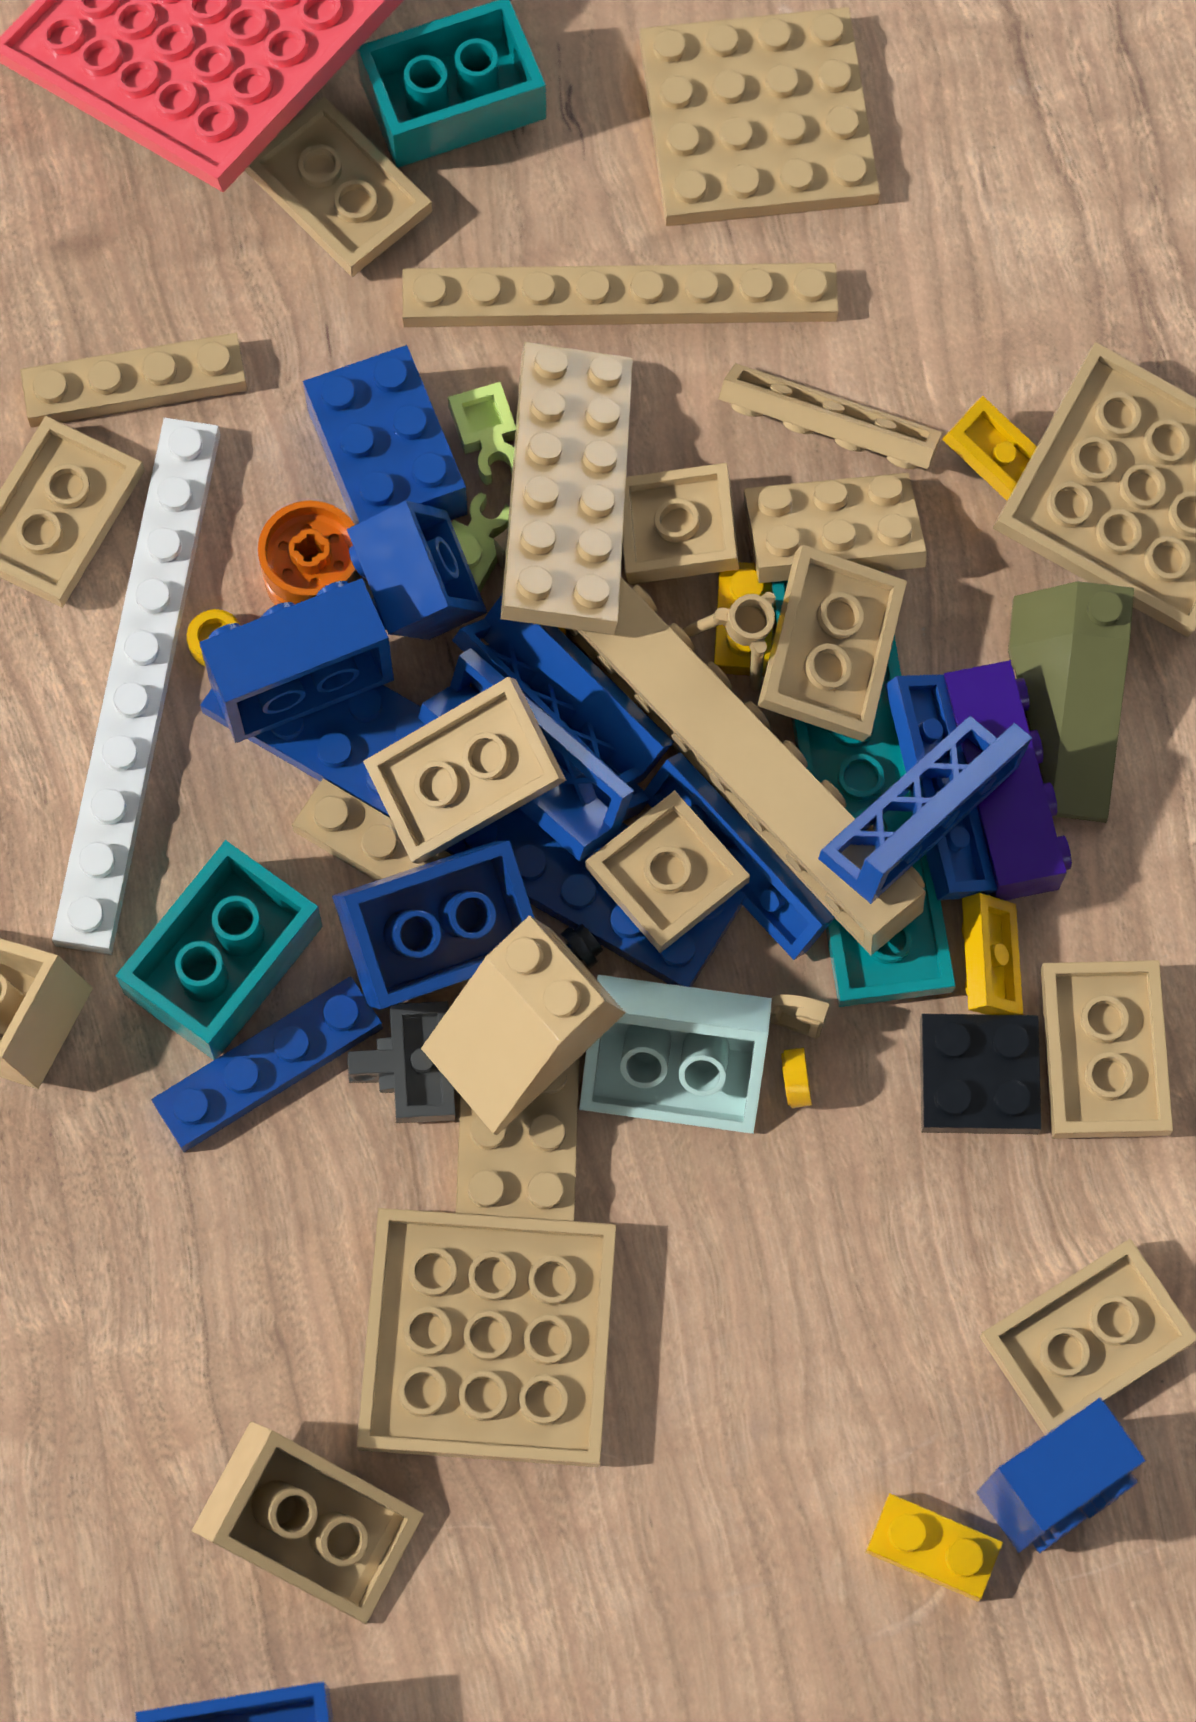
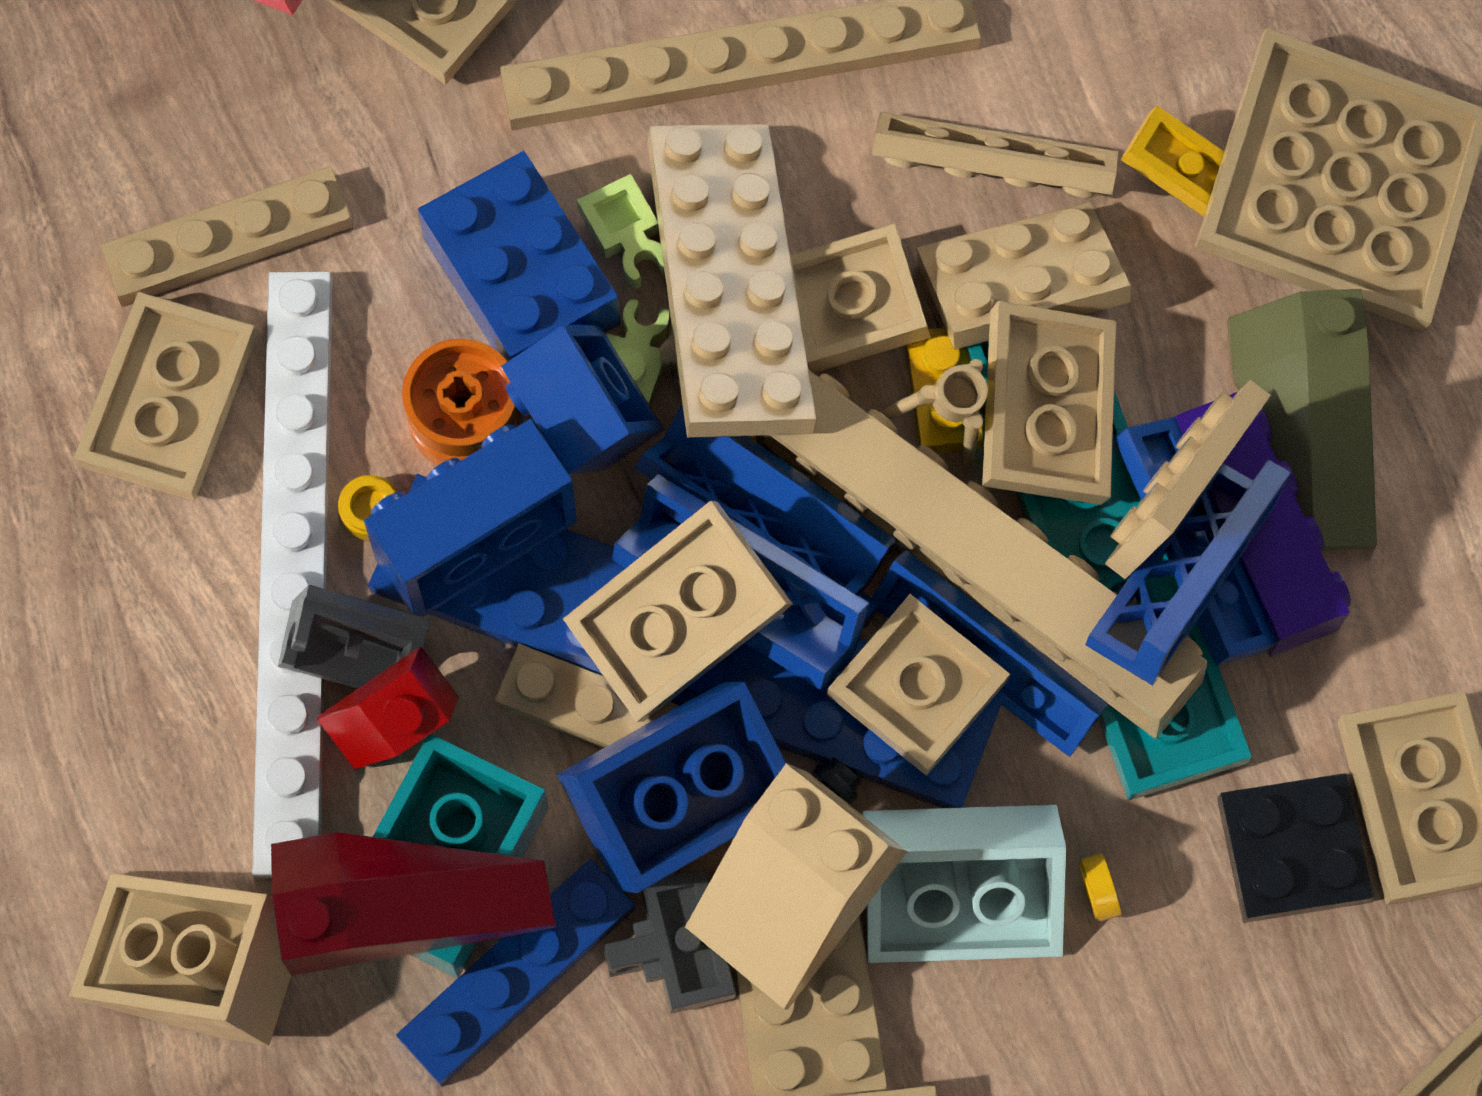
camera: 10 degrees left, 0 degrees up
tan tile [770,994,830,1039] -> none
yellow plate [962,893,1023,1015] -> none
none -> dark red wedge [271,832,556,976]
none -> dark grey hinge [278,585,431,688]
none -> red slope [317,646,459,769]
none -> tan plate [1105,379,1271,579]

